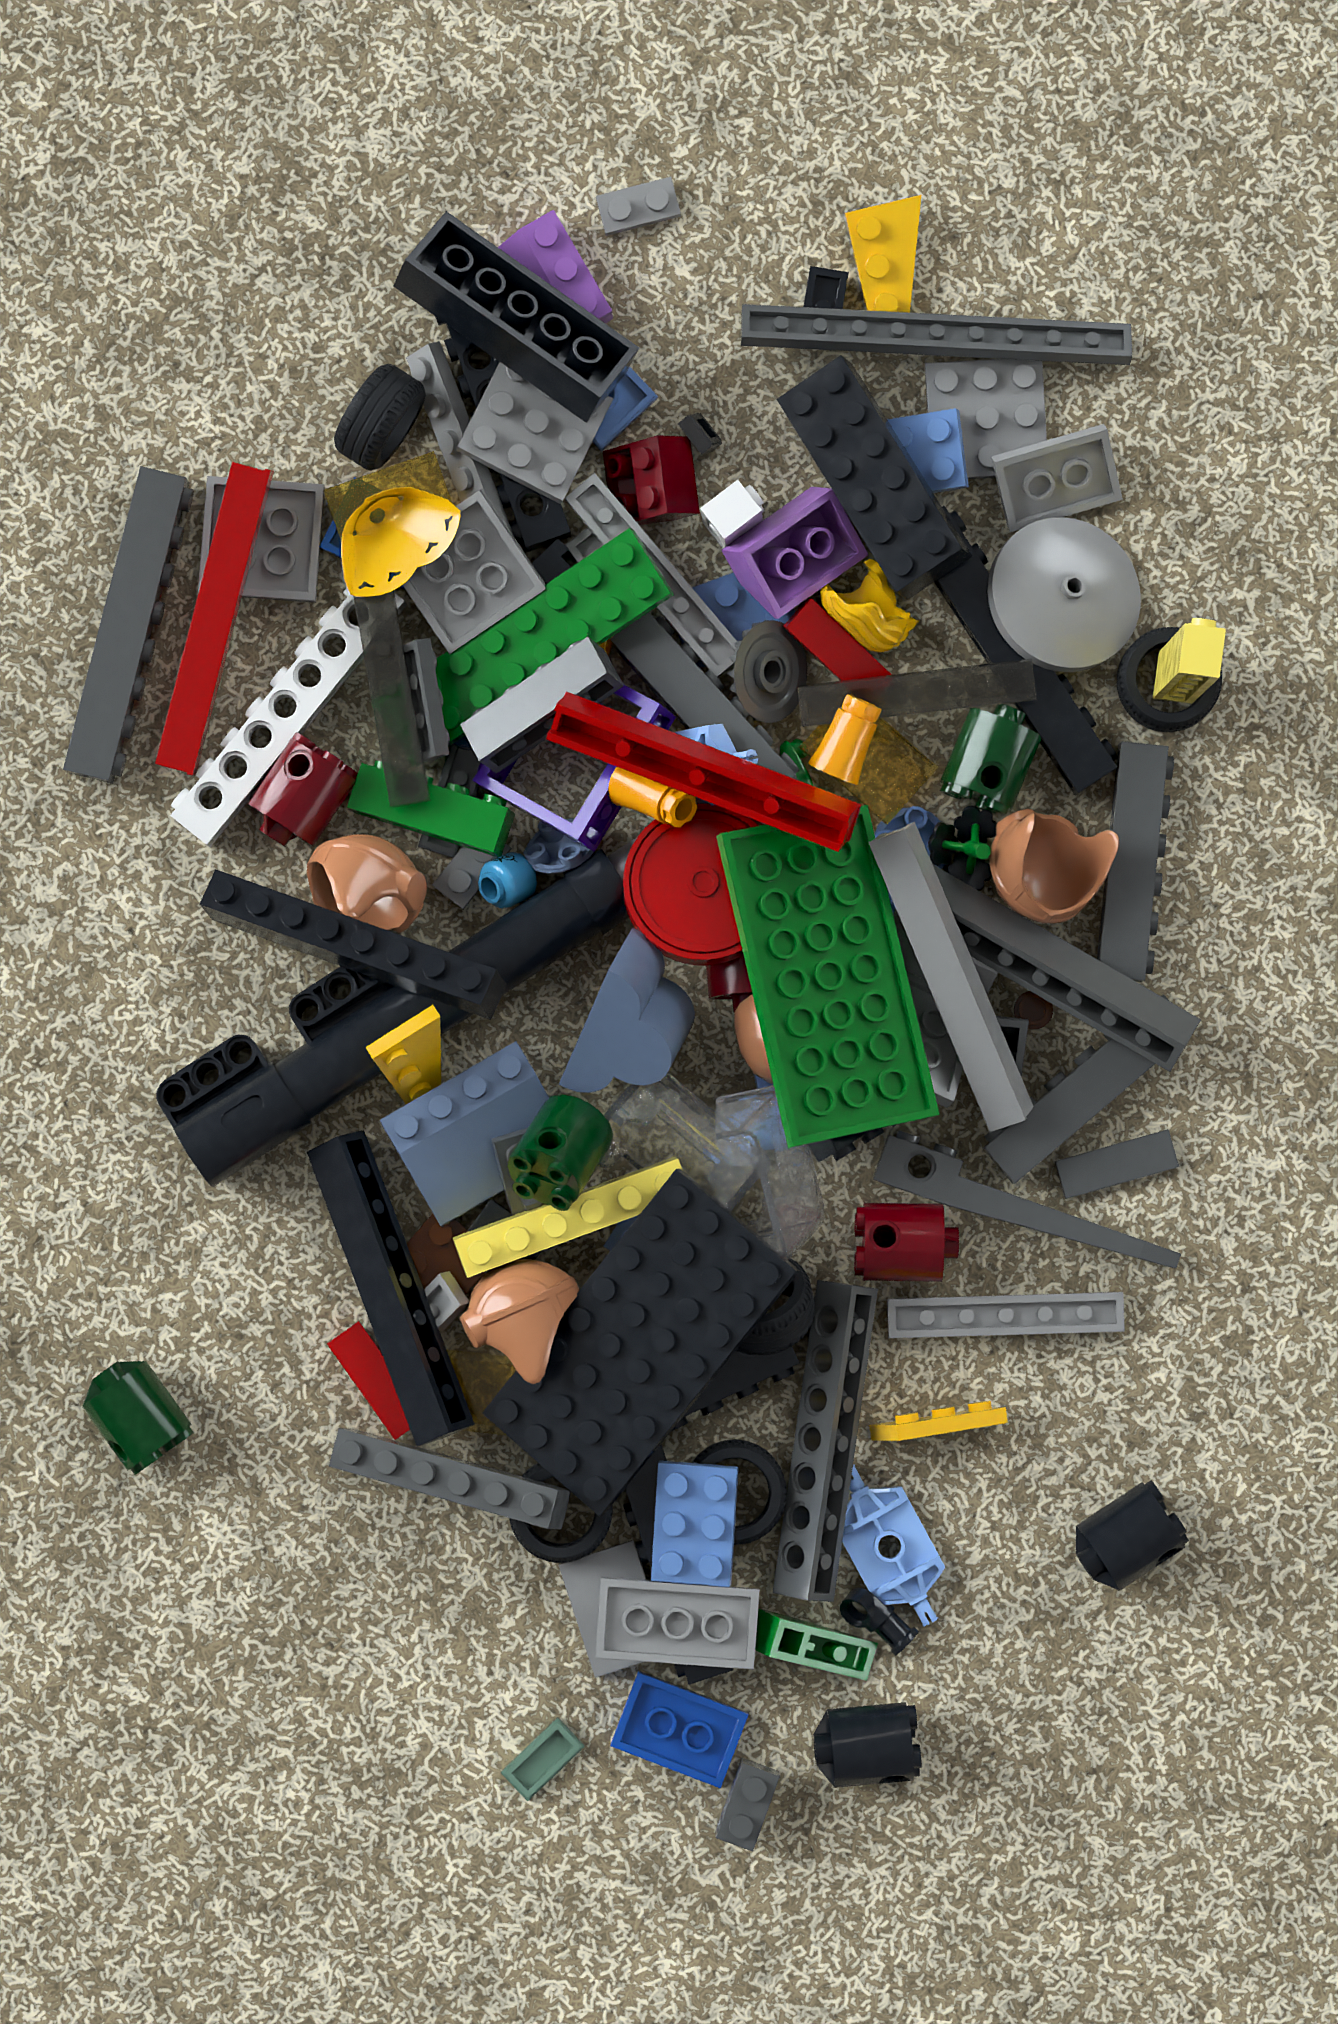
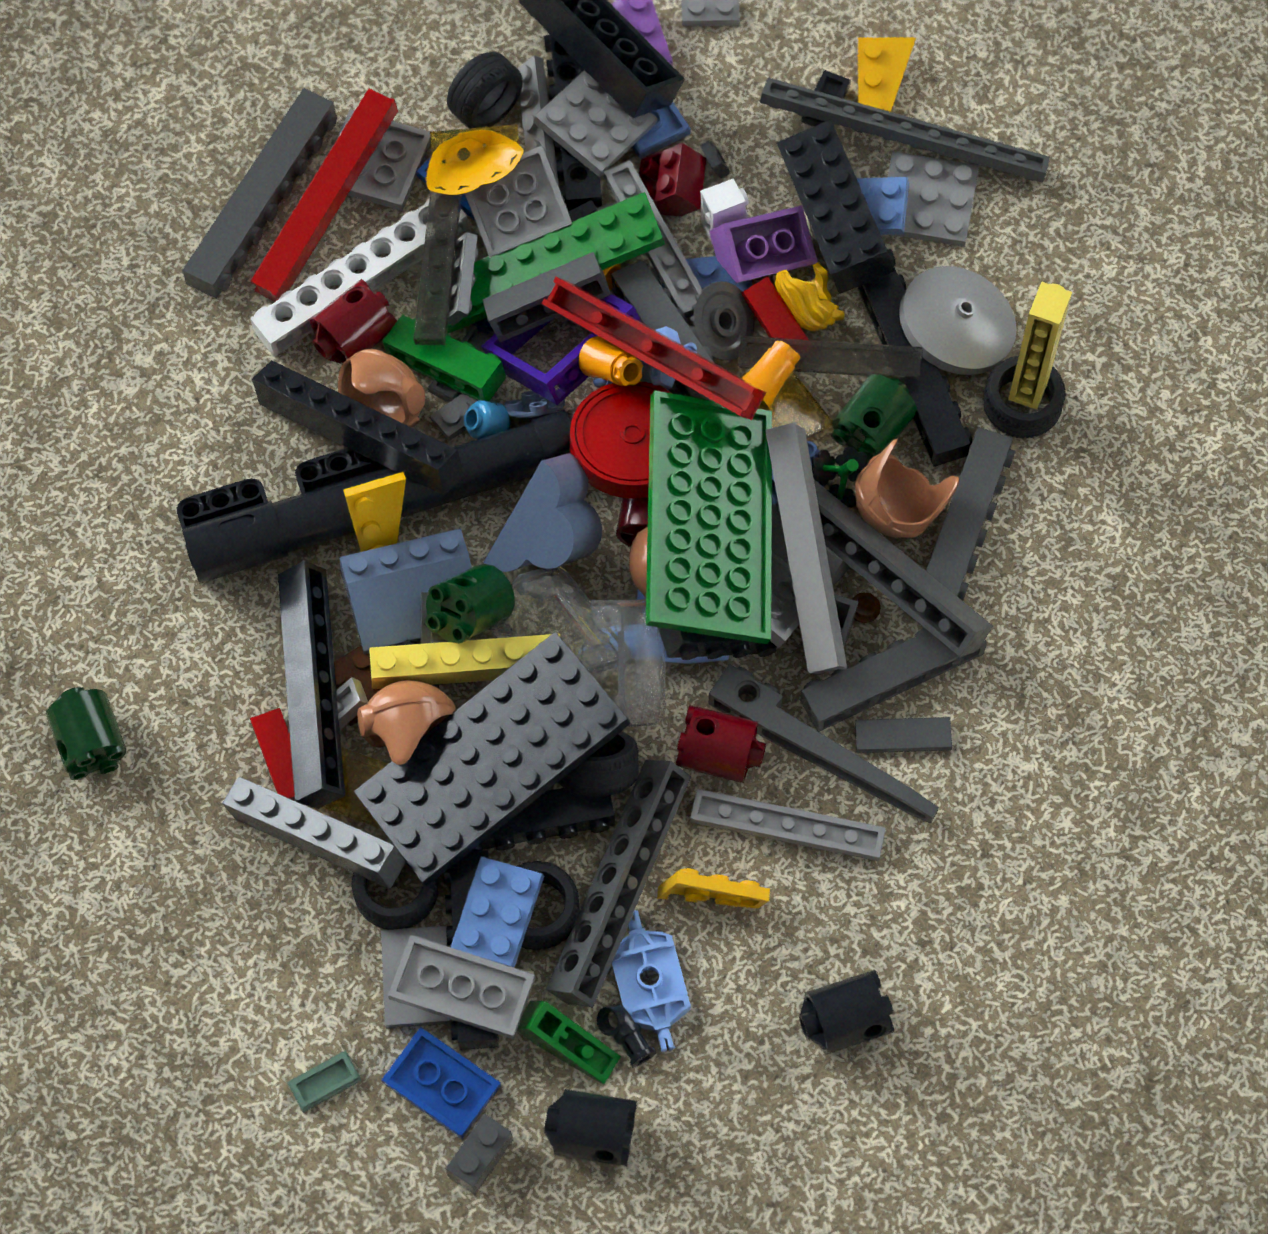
camera: 15 degrees right, 20 degrees down
light grey plate [991,424,1123,532] -> none

